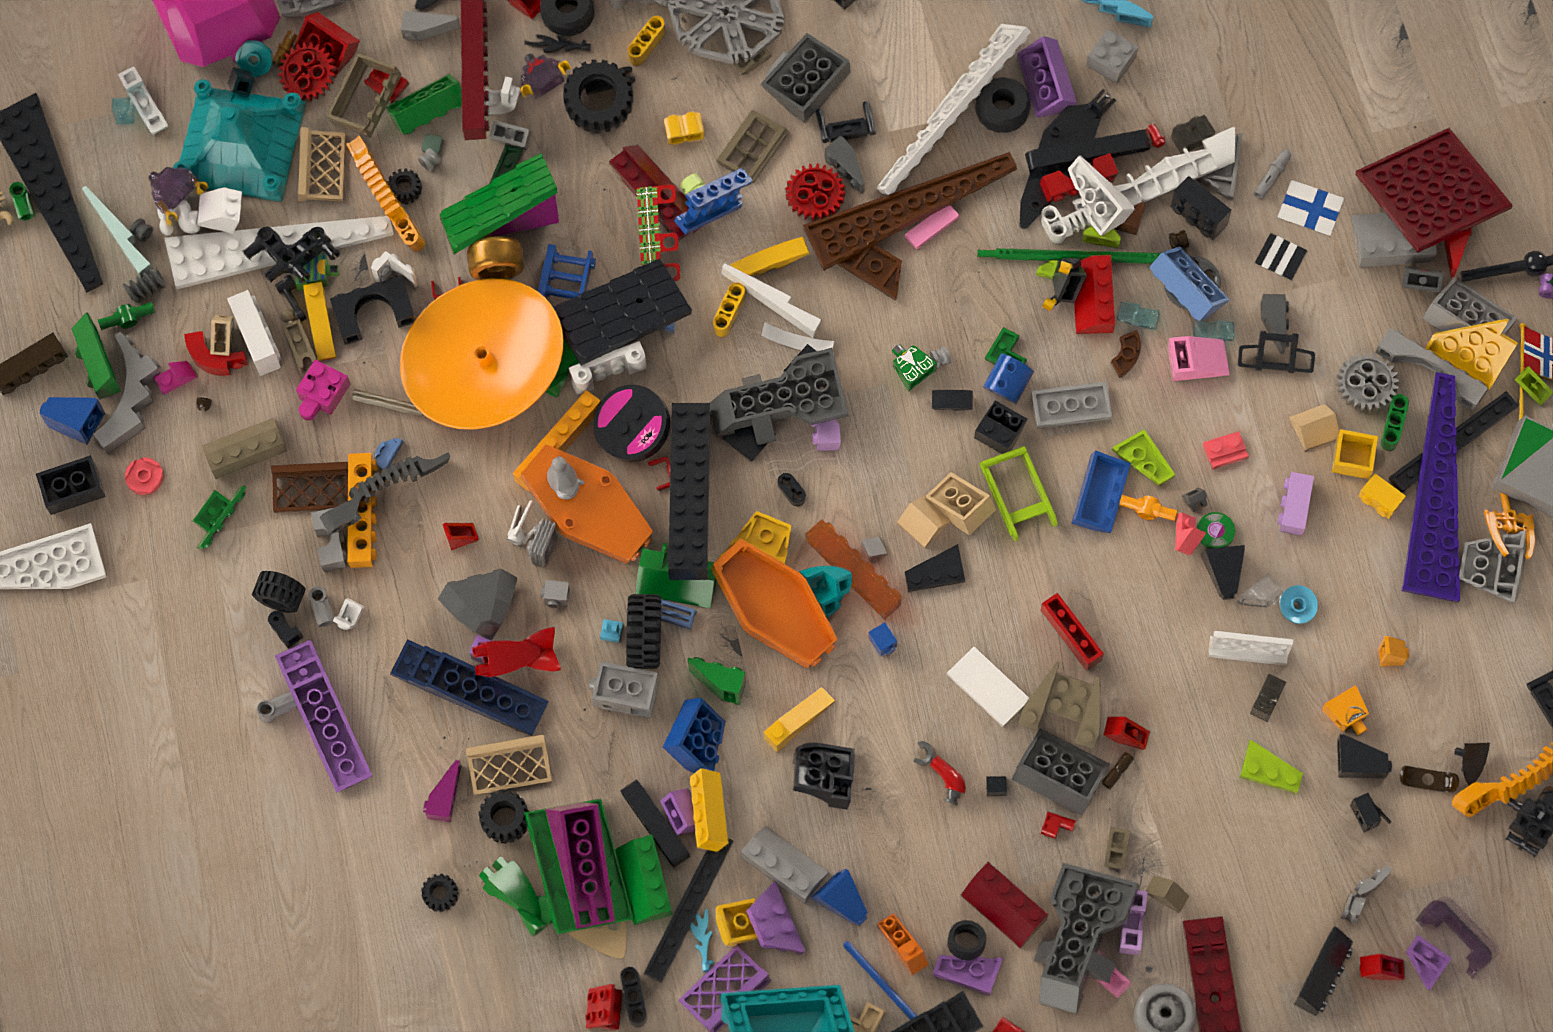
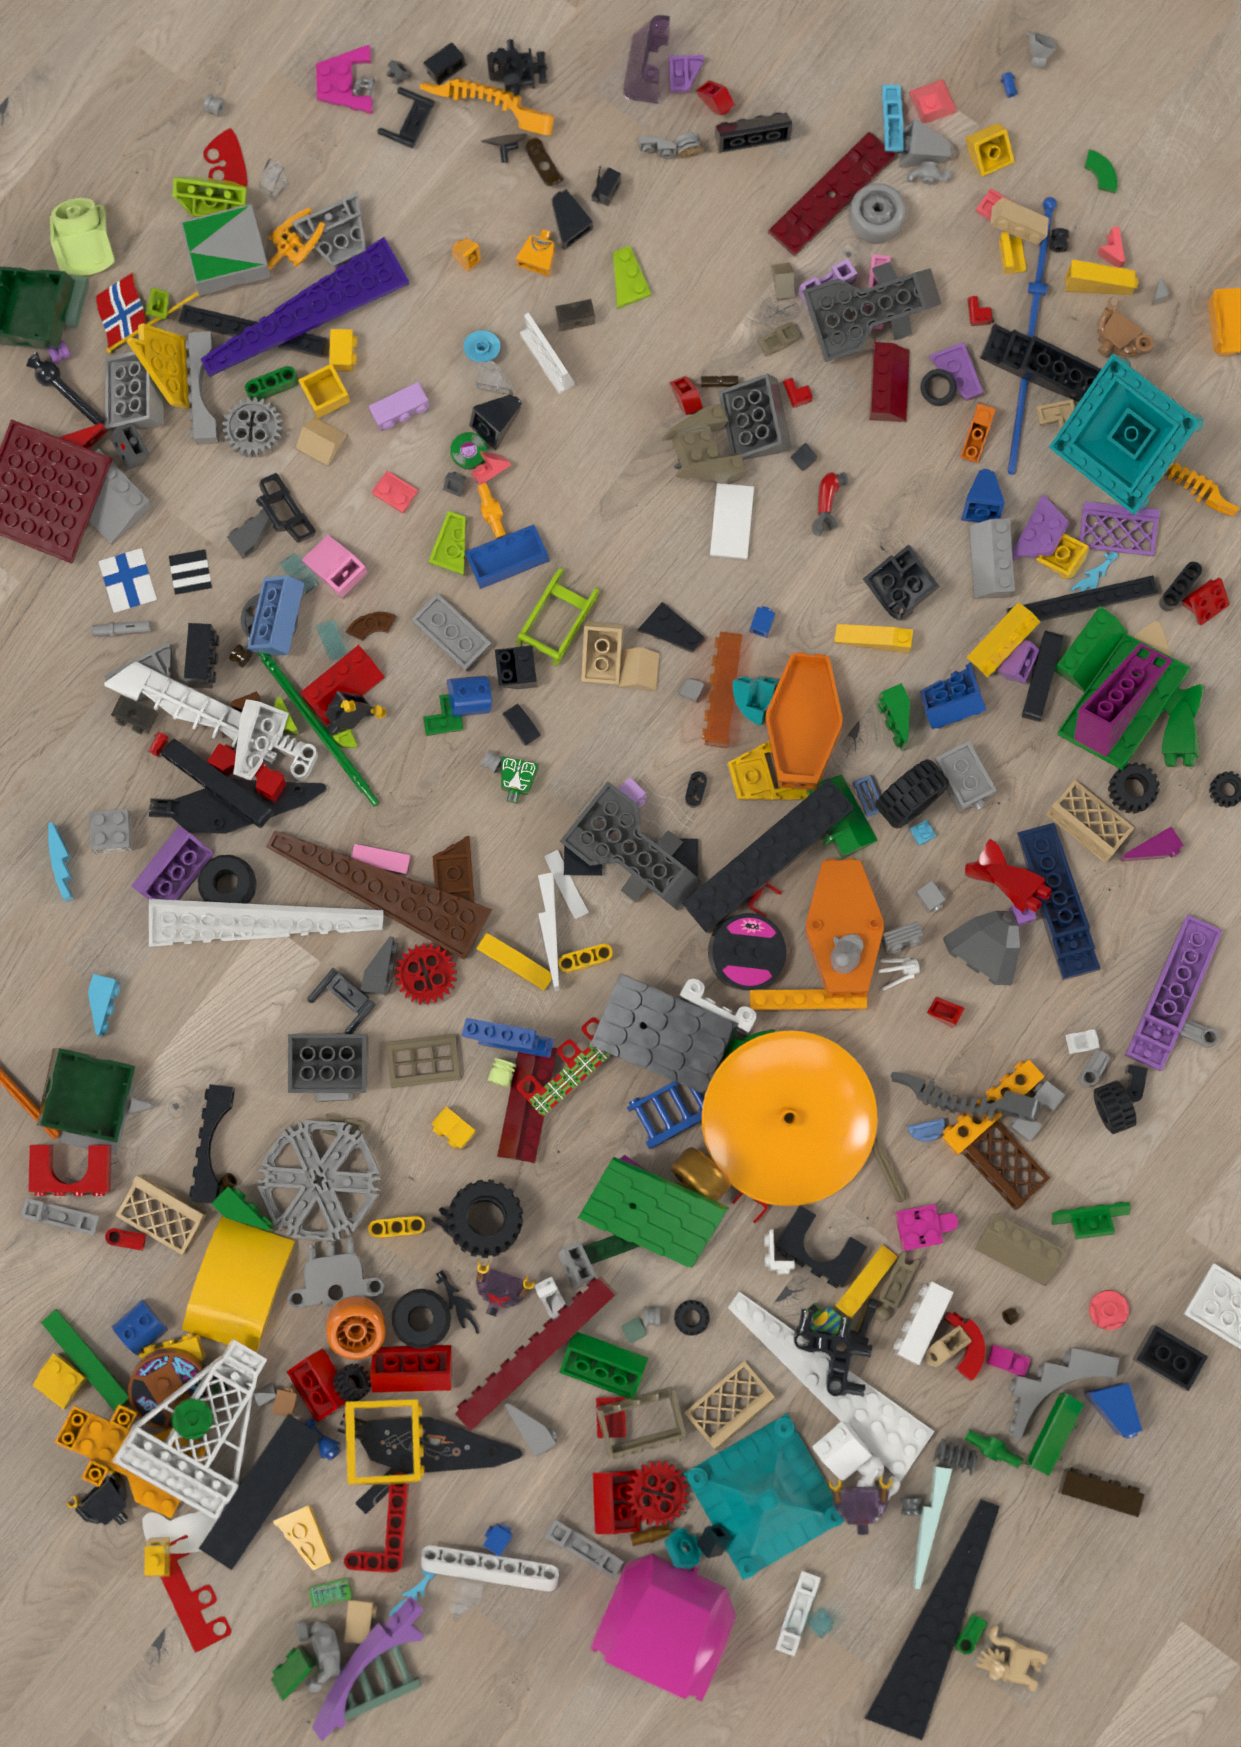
camera: 130 degrees left, 10 degrees up
light orange piece [346,135,425,252] -> none
red brick [1040,593,1104,671] -> none

